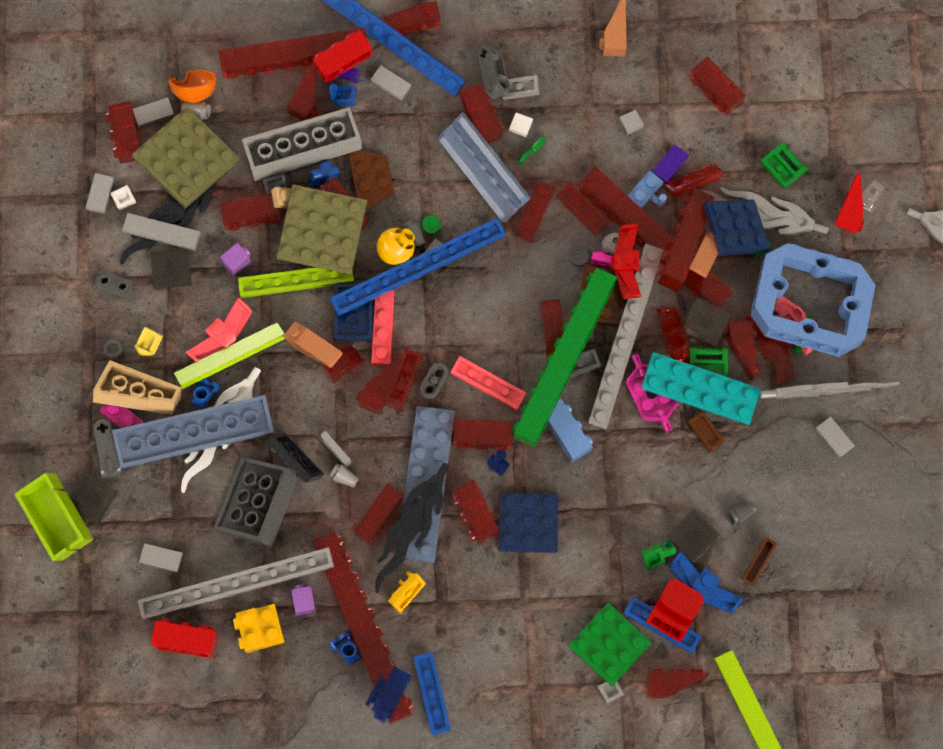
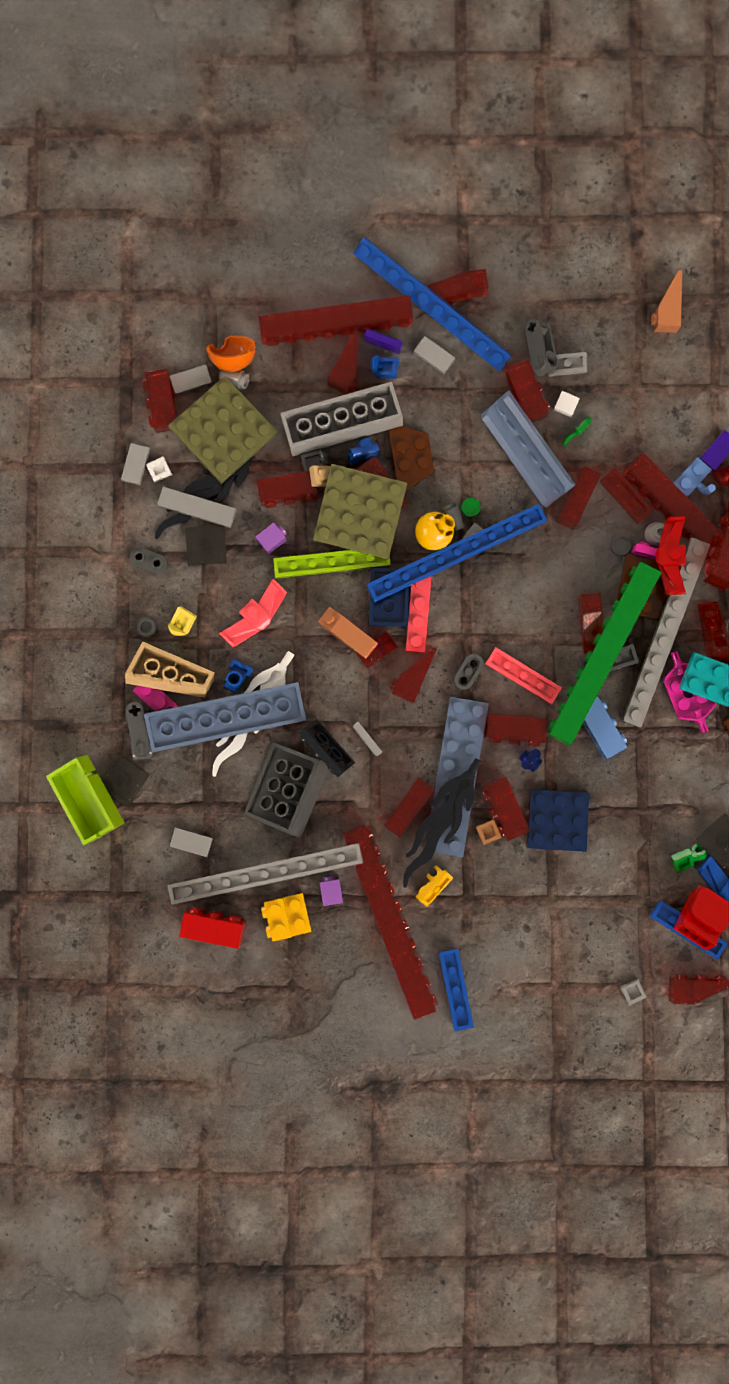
camera: 10 degrees right, 10 degrees up
lime tile [174,323,285,389] -> none
red brick [313,31,372,84] -> none
light grey cone [329,463,359,488] -> none
blue plate [329,631,361,666] -> none
clear blue brick [365,666,412,724] -> none
clear red brick [385,348,424,412] -> none
green plate [568,603,651,687] -> none
light grey tile [619,110,644,135] -> none
none -> medium nougat plate [476,819,502,845]

